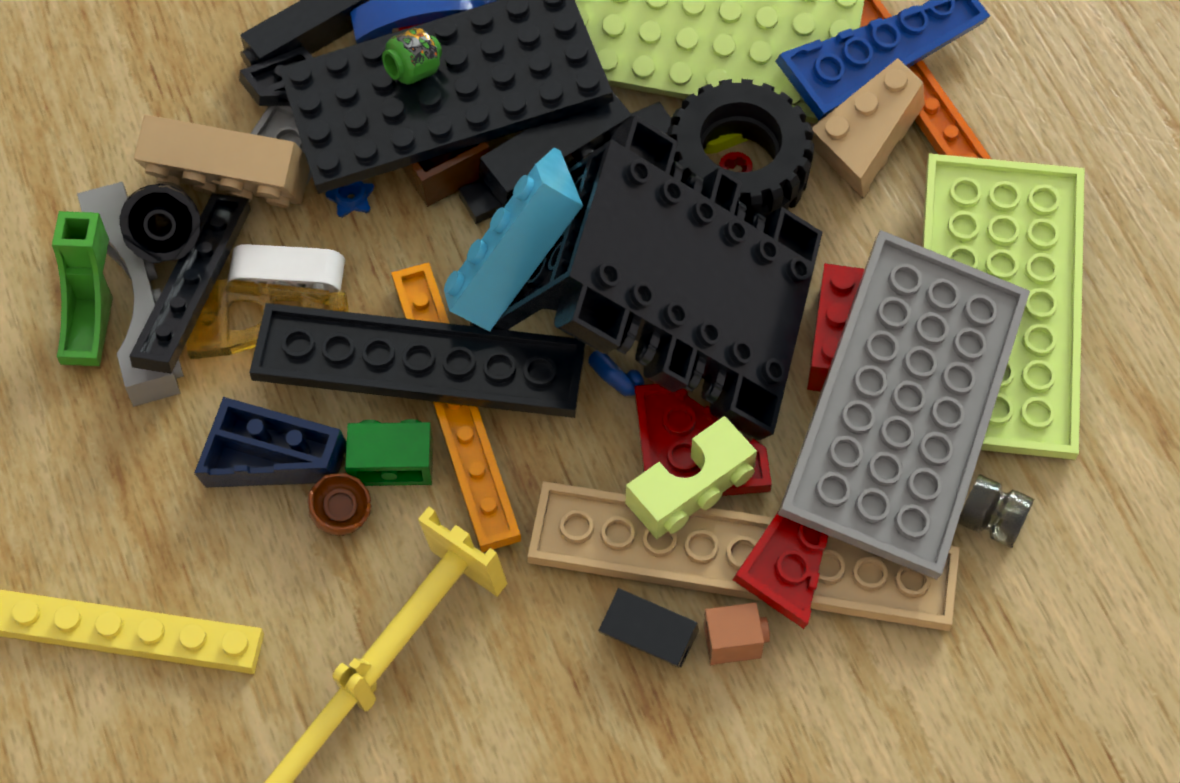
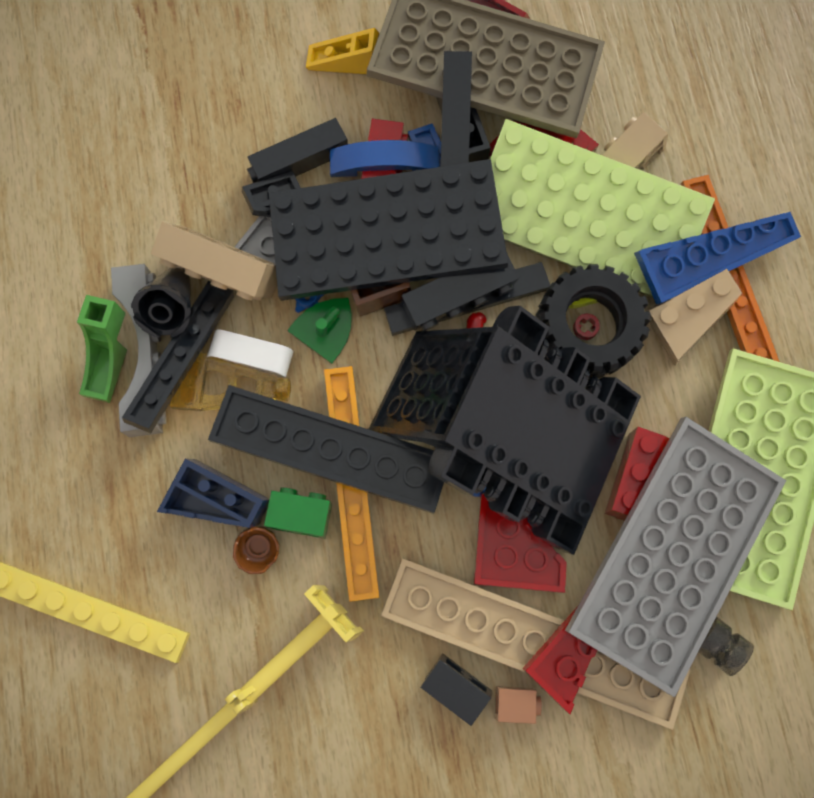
camera: 10 degrees right, 15 degrees up
bright green head [382,28,442,85] -> none
medium azure slope [444,147,583,332] -> none
yellowish green arch [625,416,757,539] -> none
none -> green shield [287,298,352,364]

